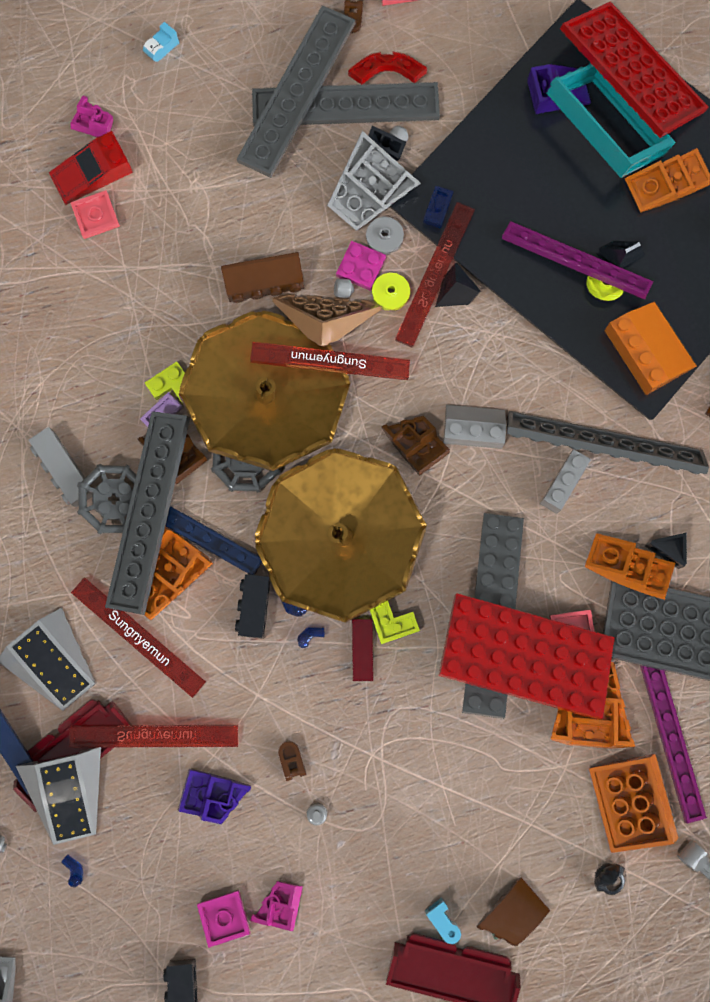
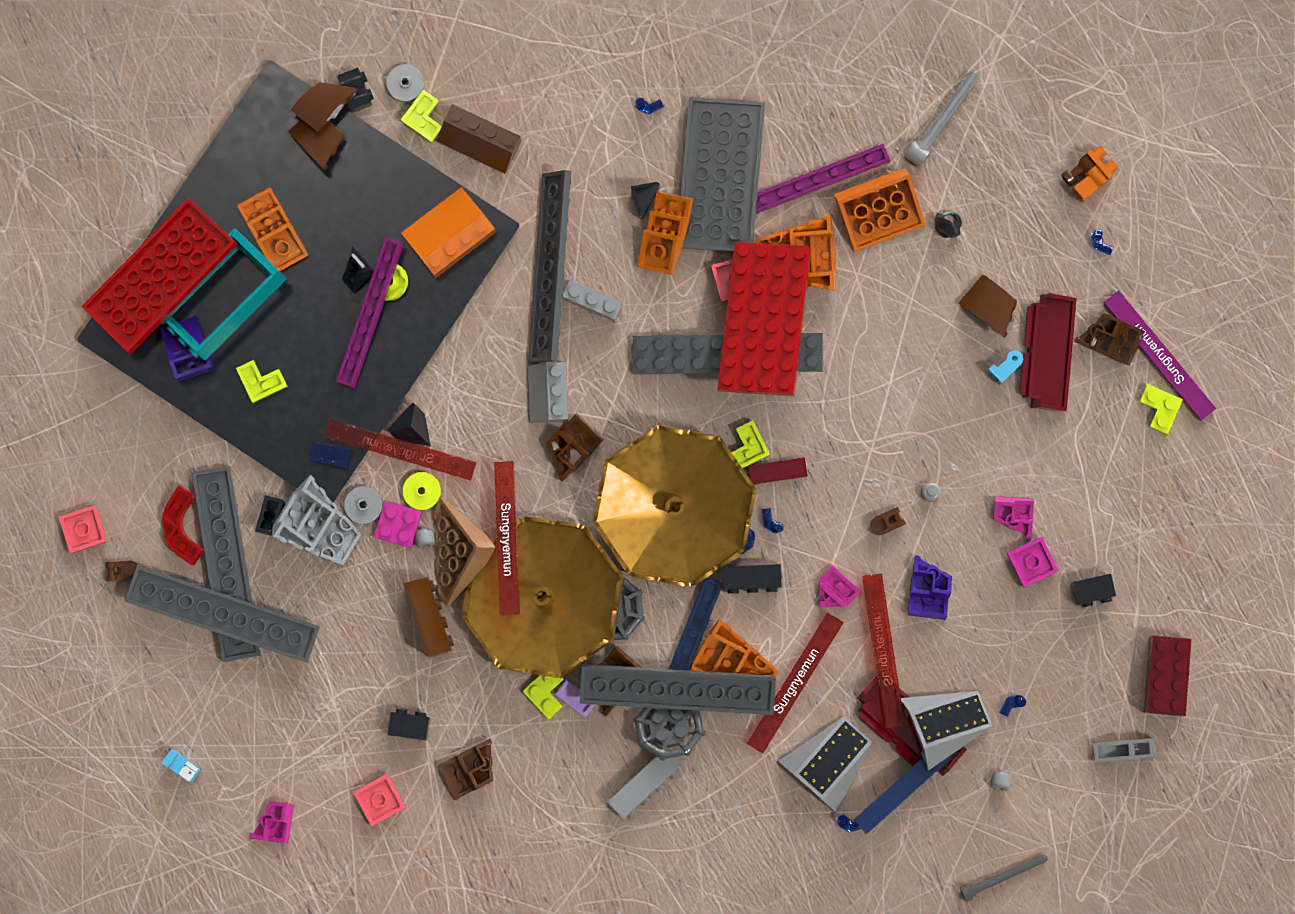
camera: 95 degrees left, 5 degrees up
red slope [49,131,133,205] -> none
light grey piece [389,126,409,142] -> none
none -> neon yellow plate [236,360,288,403]
none -> black brick [388,709,430,741]
none -> reddish brown slope [437,738,493,800]
none -> dark pink slope [819,565,861,608]

